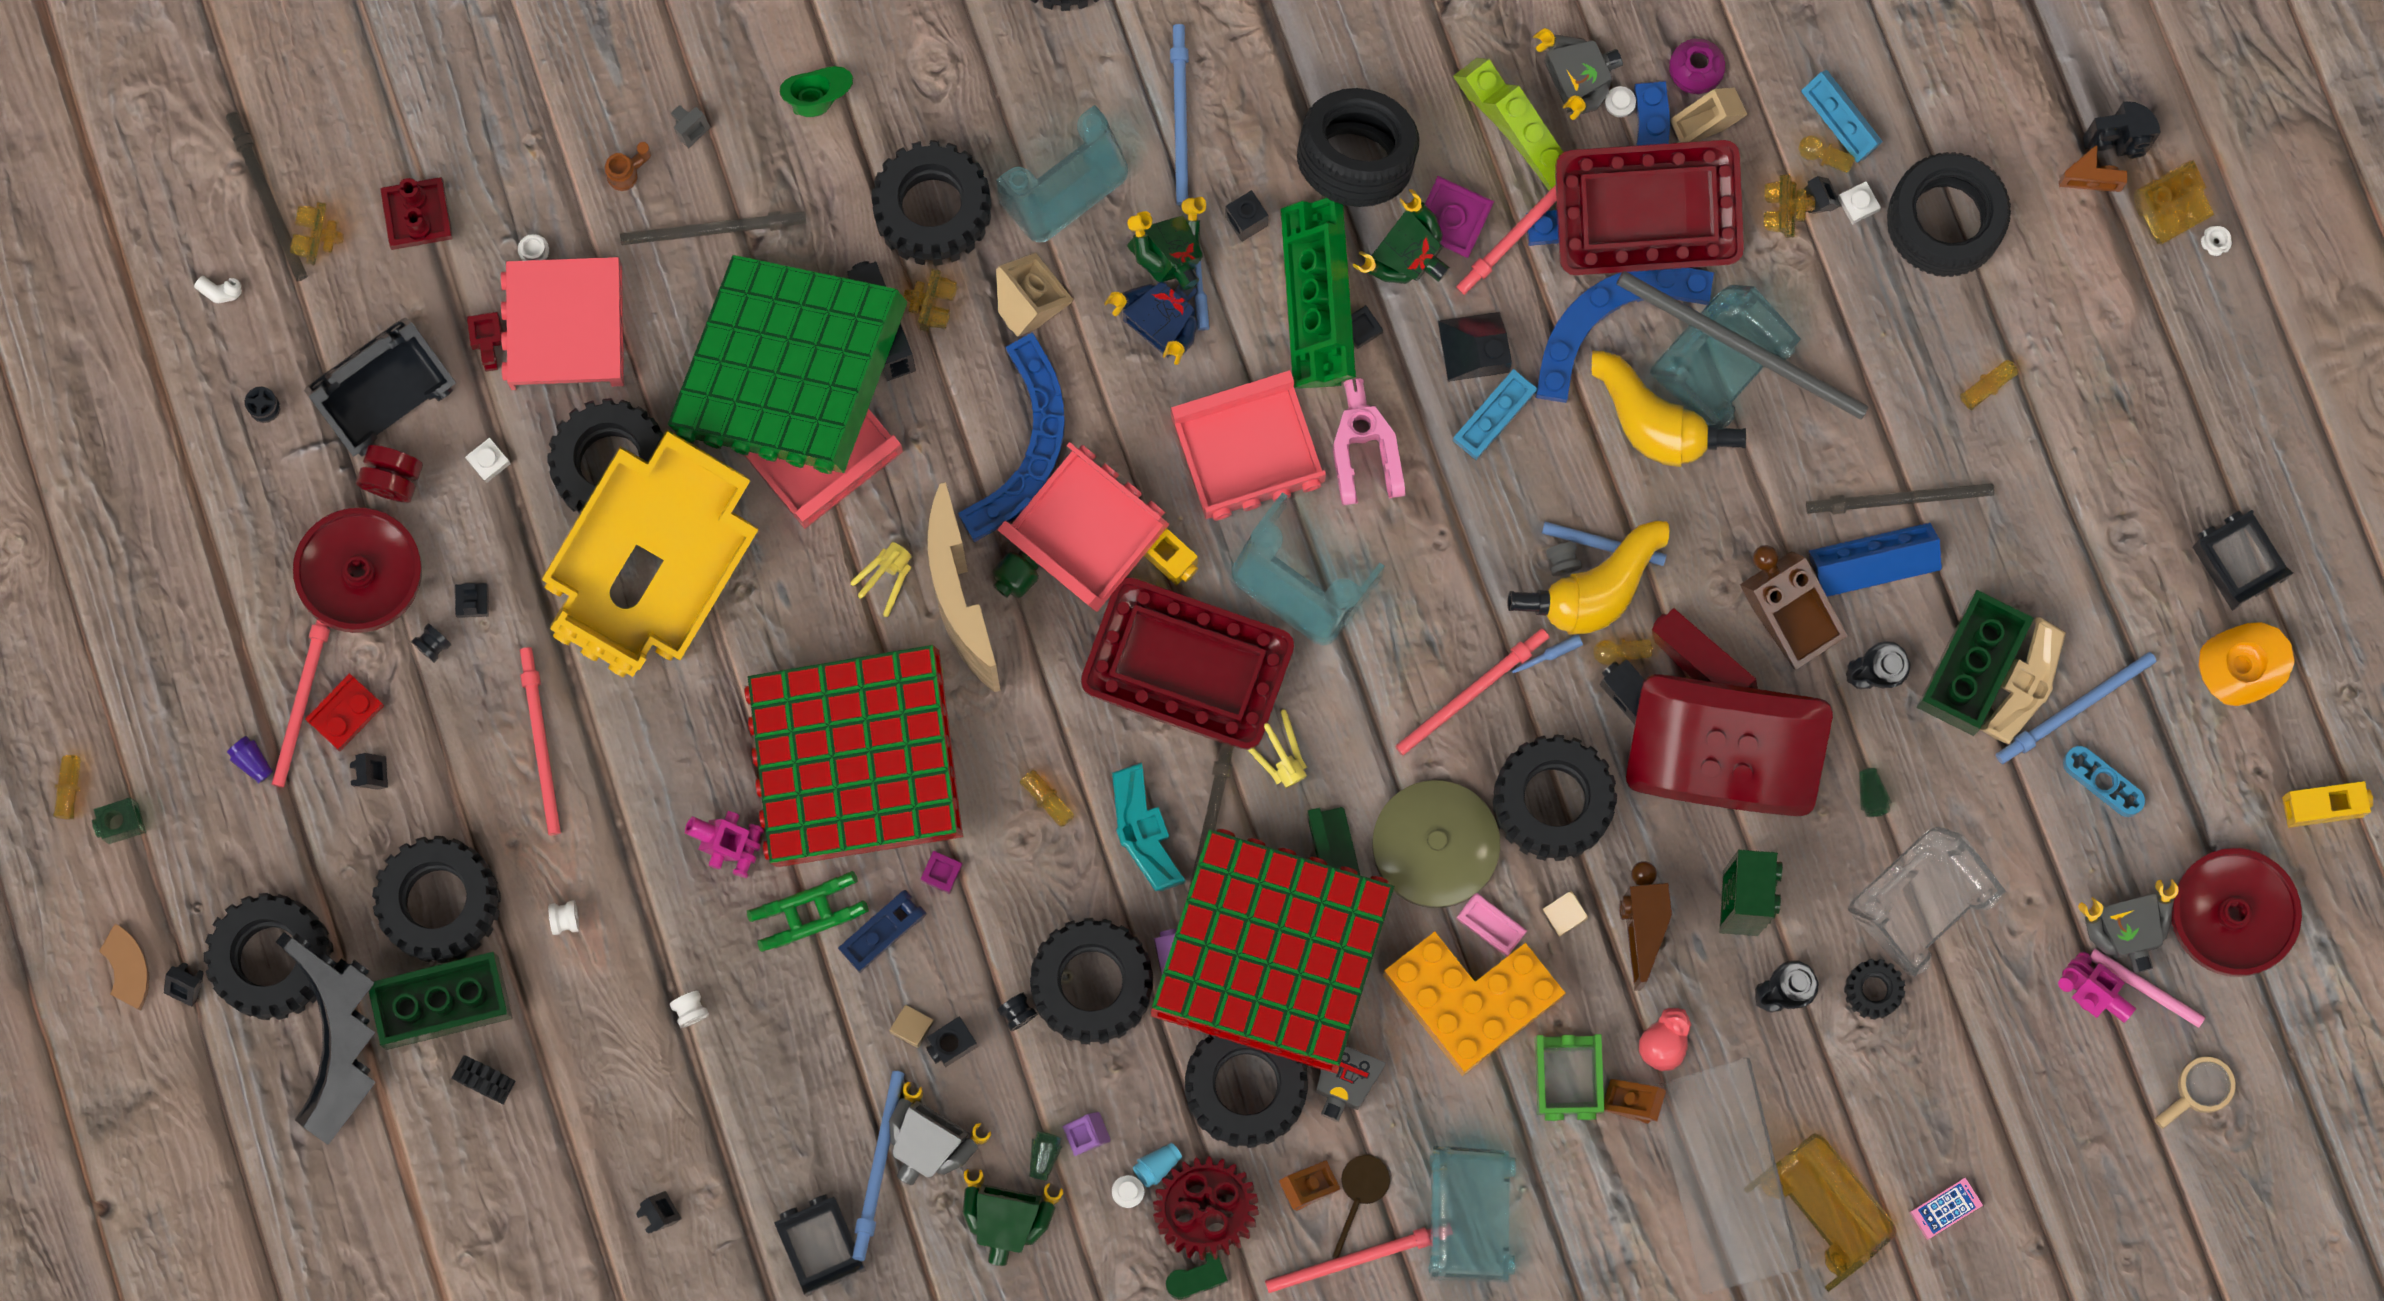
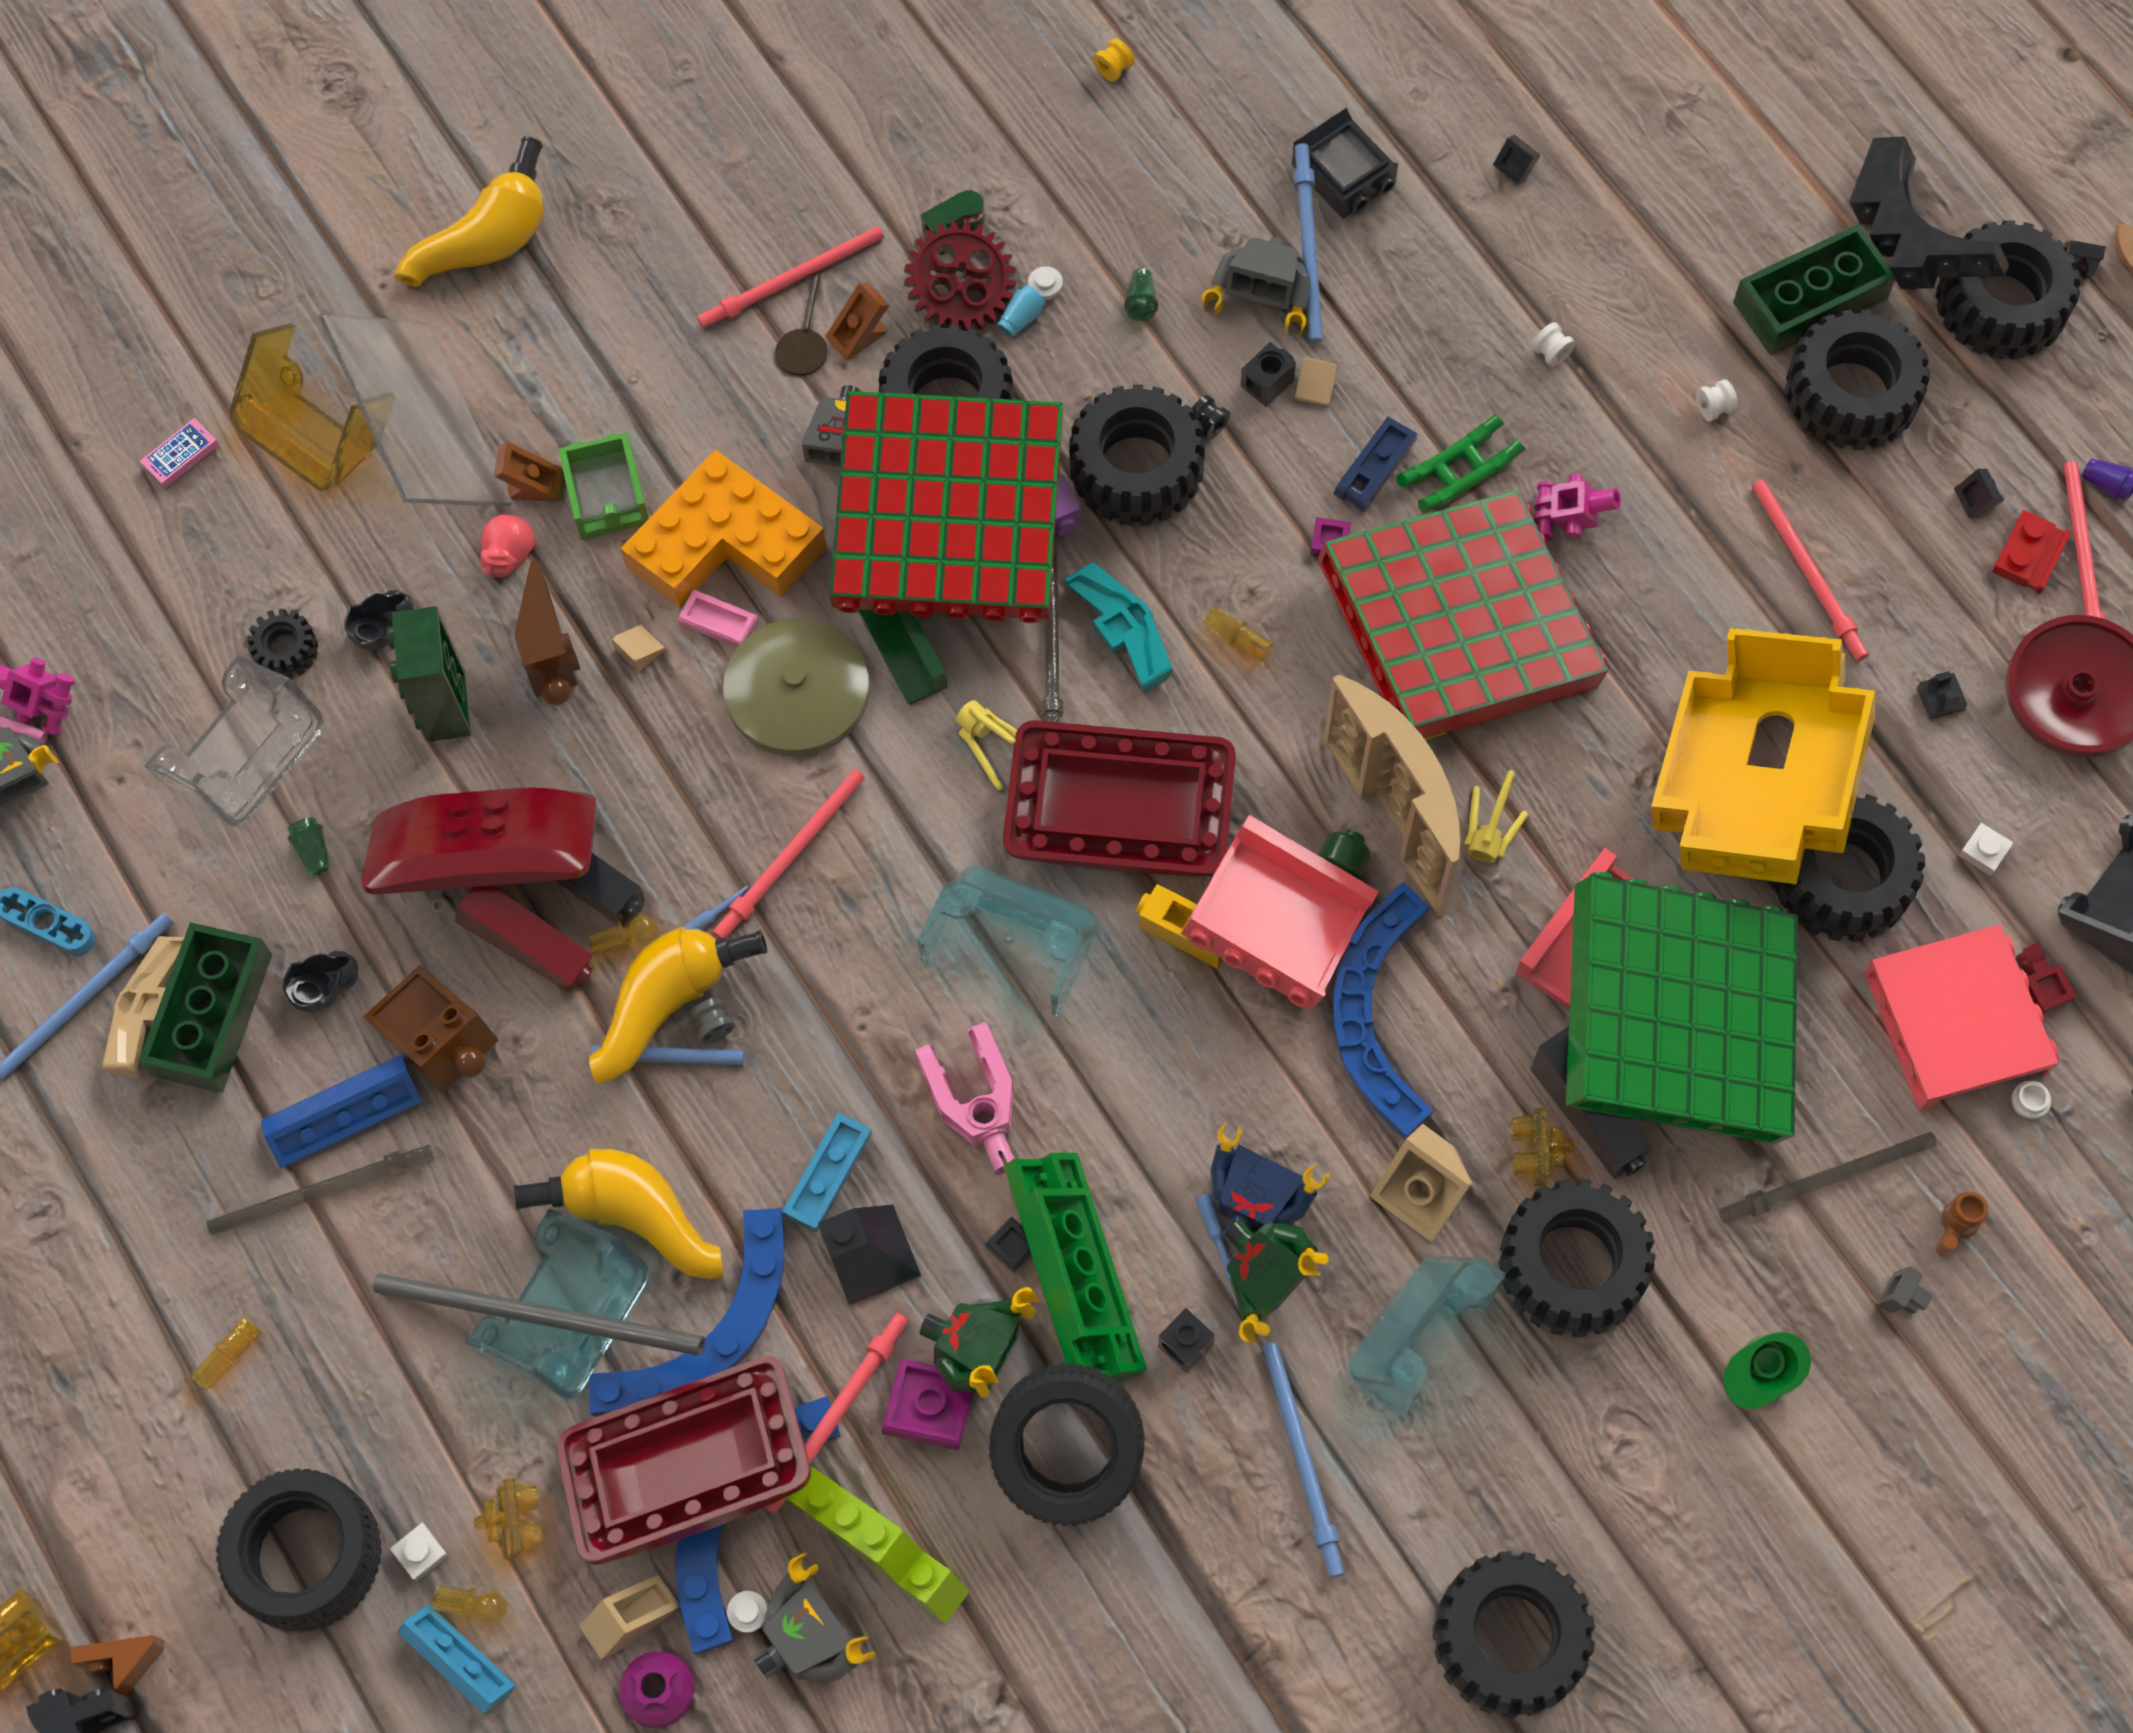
camera: 170 degrees right, 10 degrees down
dark red wheel [355,445,423,503] -> none
black wheel [411,623,451,663] -> none
black tyre [452,1055,516,1105] -> none
dark green torso [962,1169,1063,1266] -> none
medium lavender slope [1062,1112,1111,1156] -> none
coral panel [1171,370,1326,521] -> none
clear light blue windscreen [1429,1146,1516,1282] -> none
black tyre [1493,734,1617,861] -> none
black tile [1800,176,1841,214] -> none

